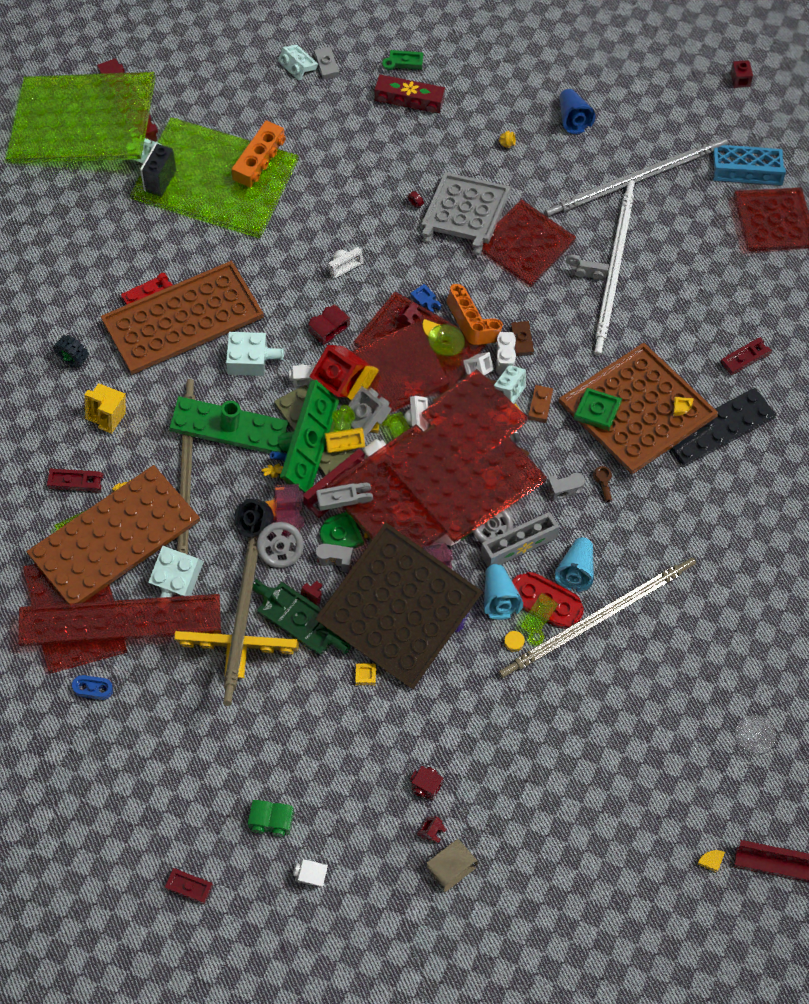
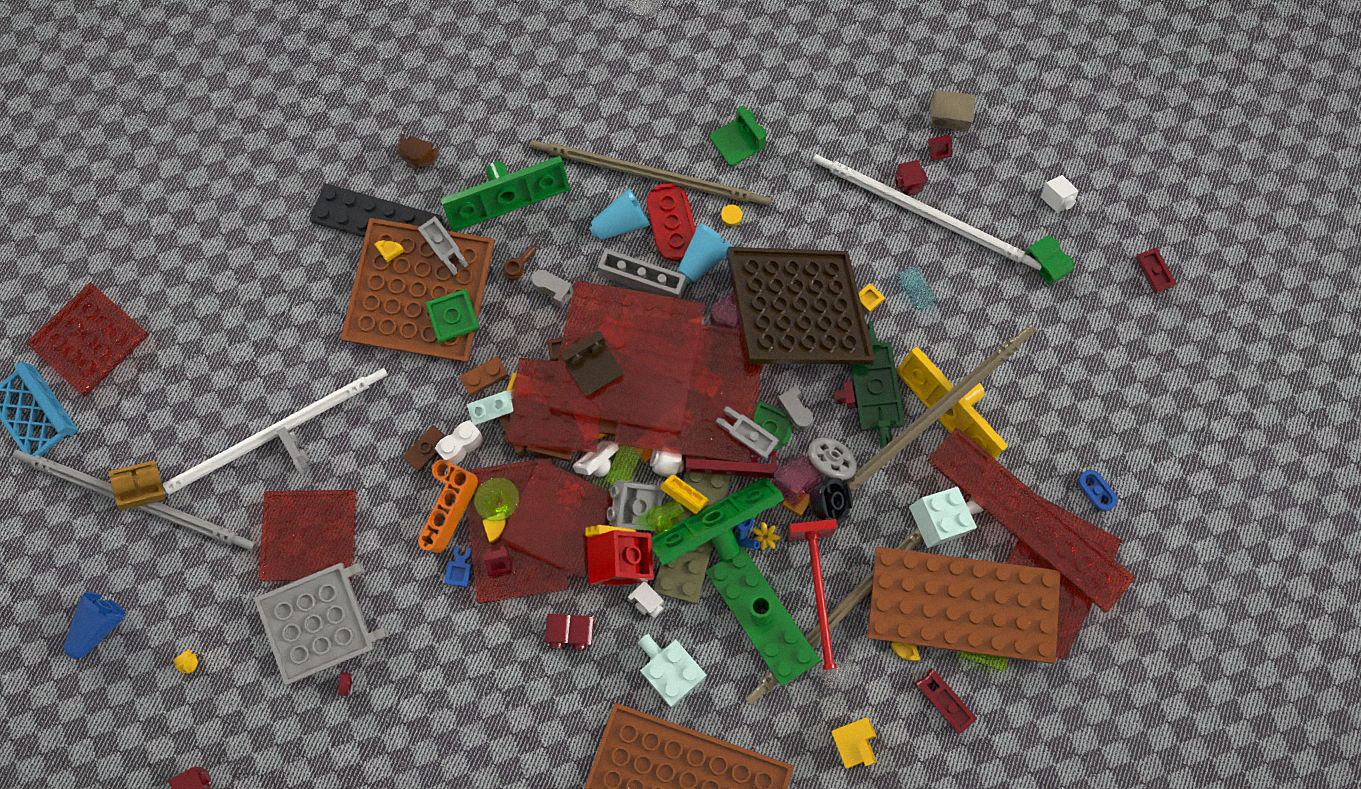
camera: 130 degrees left, 10 degrees up
white tile [328,247,364,279] -> none
white brick [463,352,494,377] -> none
clear neon green hinge [520,593,559,645] -> none
dark red plate [720,337,772,376] -> none
none -> pearl gold plate [108,460,166,511]
none -> reddish brown cylinder [397,133,440,170]
none -> light grey hinge [418,216,469,275]
none -> green plate [440,156,570,232]
none -> dark brown bracket [560,330,623,397]
none -> green bracket [710,105,767,166]
none -> red tile [787,519,837,670]
none -> white axle [813,154,1042,271]
none -> clear plate [817,653,862,691]
none -> clear light blue plate [896,265,938,311]

